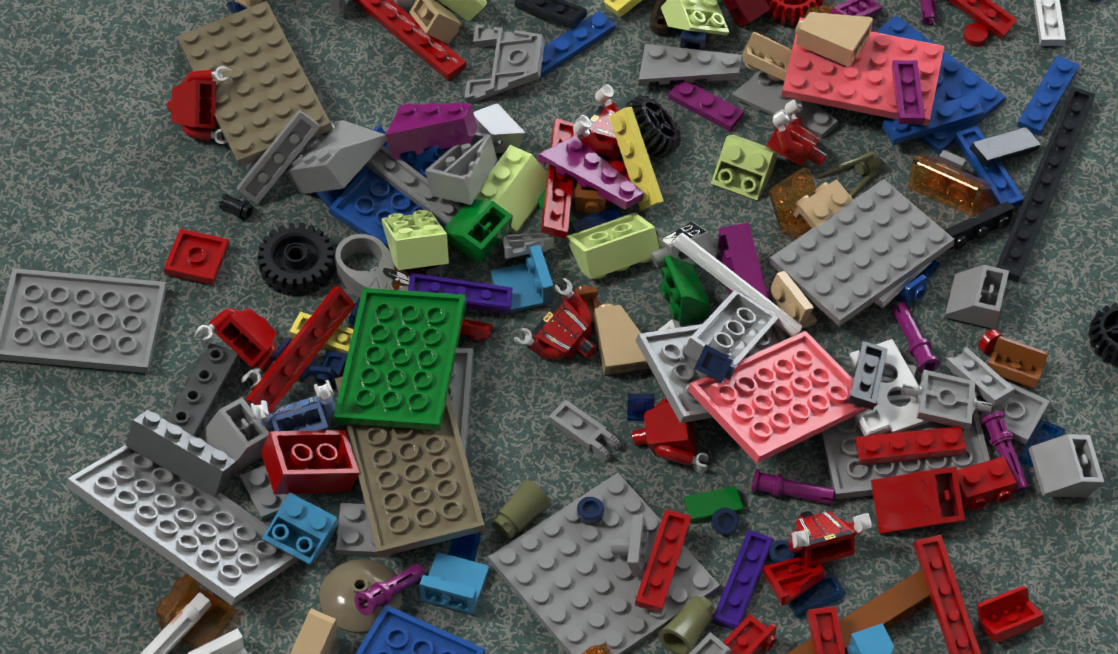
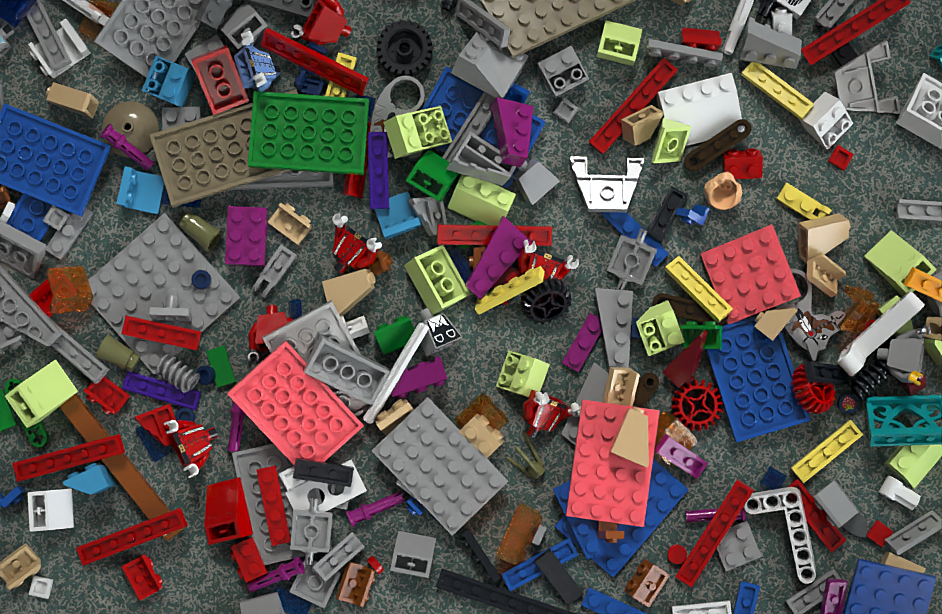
camera: 85 degrees right, 30 degrees up
dark blue bracket [694,344,737,383] -> none
magenta plate [891,60,925,124] -> none
none -> light grey piece [156,354,200,393]
none -> magenta brick [225,206,269,267]
none -> tan bracket [268,203,312,246]
none -> light grey slope [537,46,589,97]
none -> light grey tile [553,98,579,124]
none -> yellowish green slope [596,20,642,66]
none -> dark orange bracket [597,521,624,543]
none -> light grey plate [607,229,657,290]
none -> dark orange bracket [624,559,670,608]

